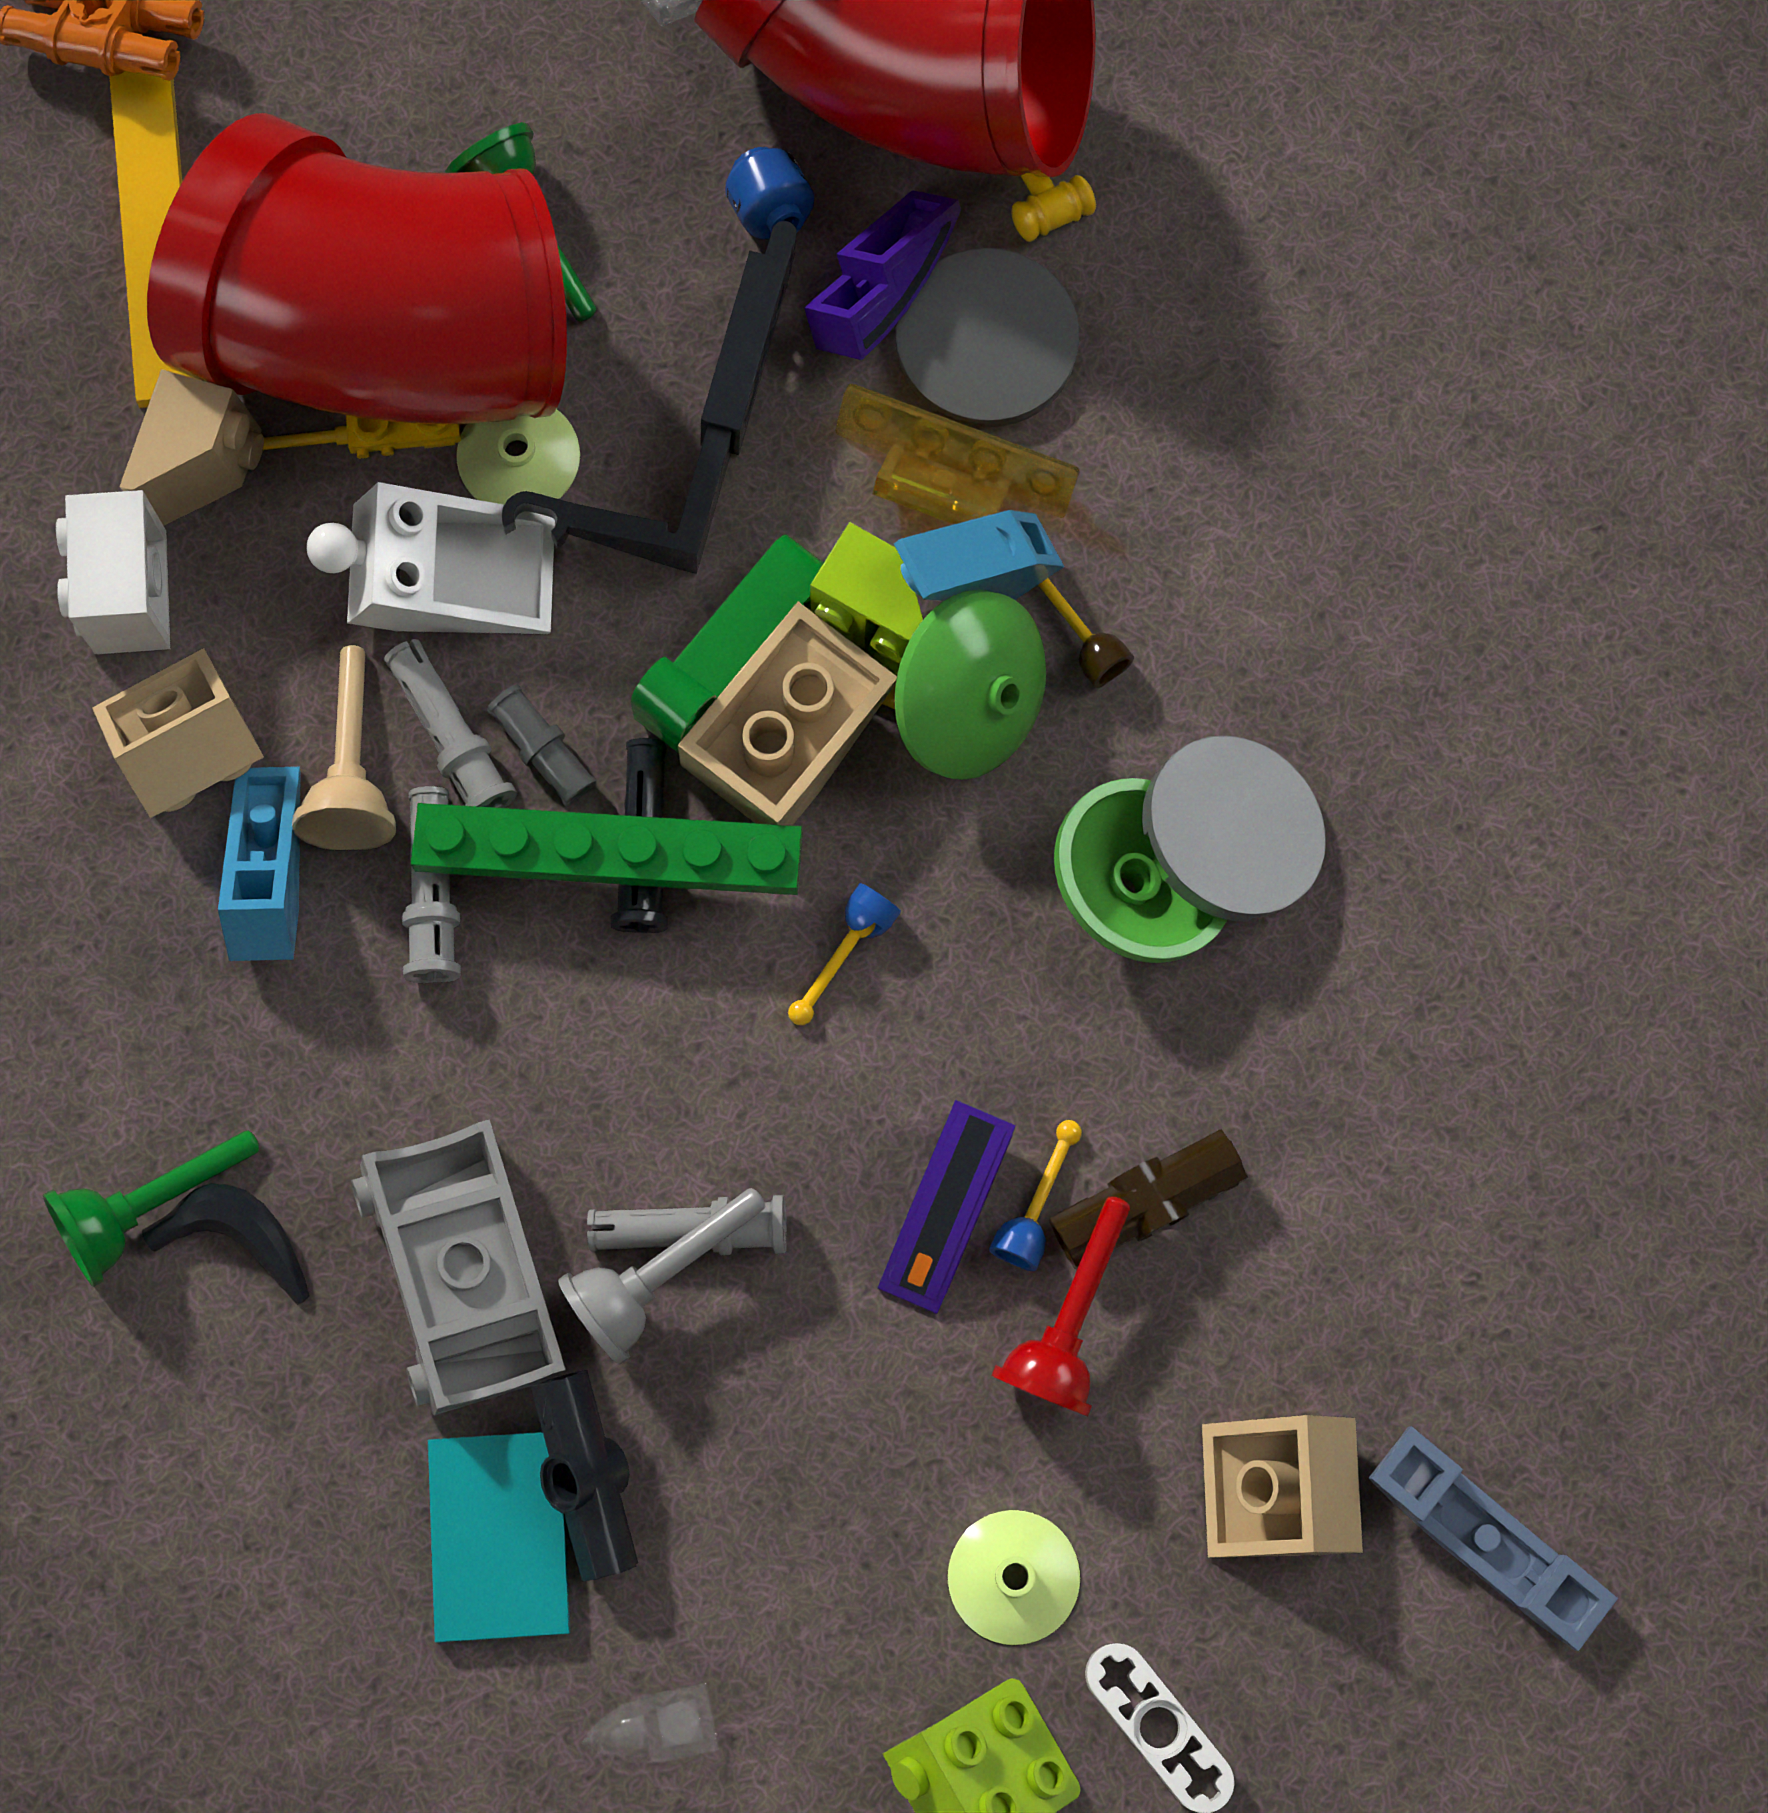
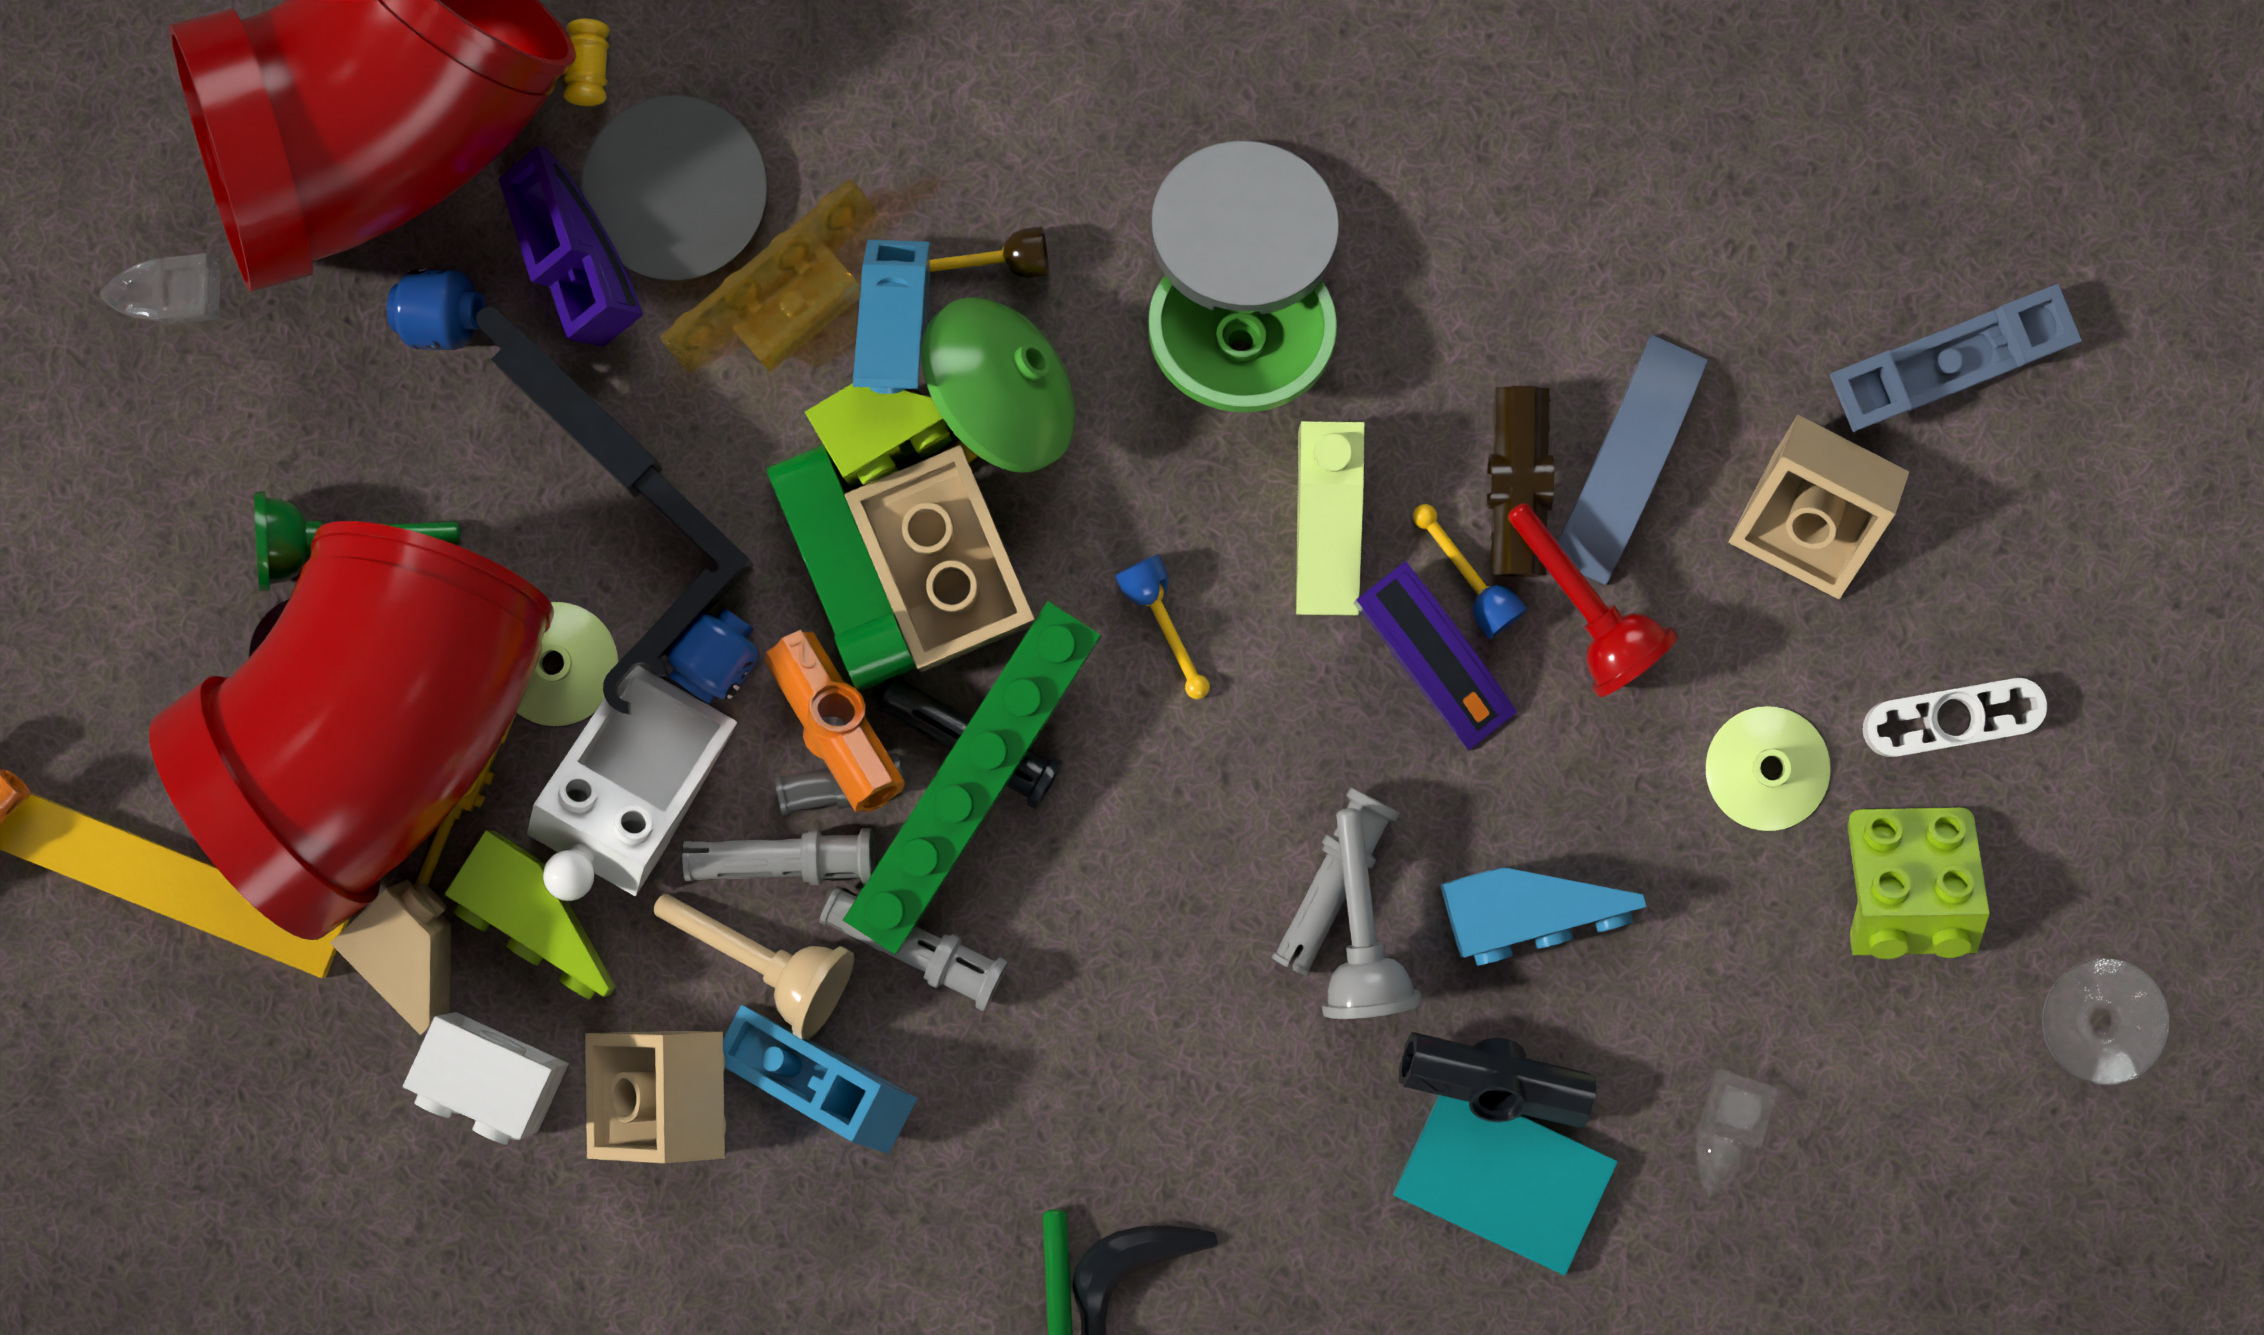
camera: 55 degrees left, 10 degrees up
light grey piece [351,1119,566,1415] -> none
none -> lime slope [445,830,616,999]
none -> blue head [666,607,760,704]
none -> orange piece [764,630,905,813]
none -> yellowish green slope [1296,421,1364,616]
none -> dark azure slope [1439,867,1647,966]
none -> sand blue slope [1557,334,1708,586]

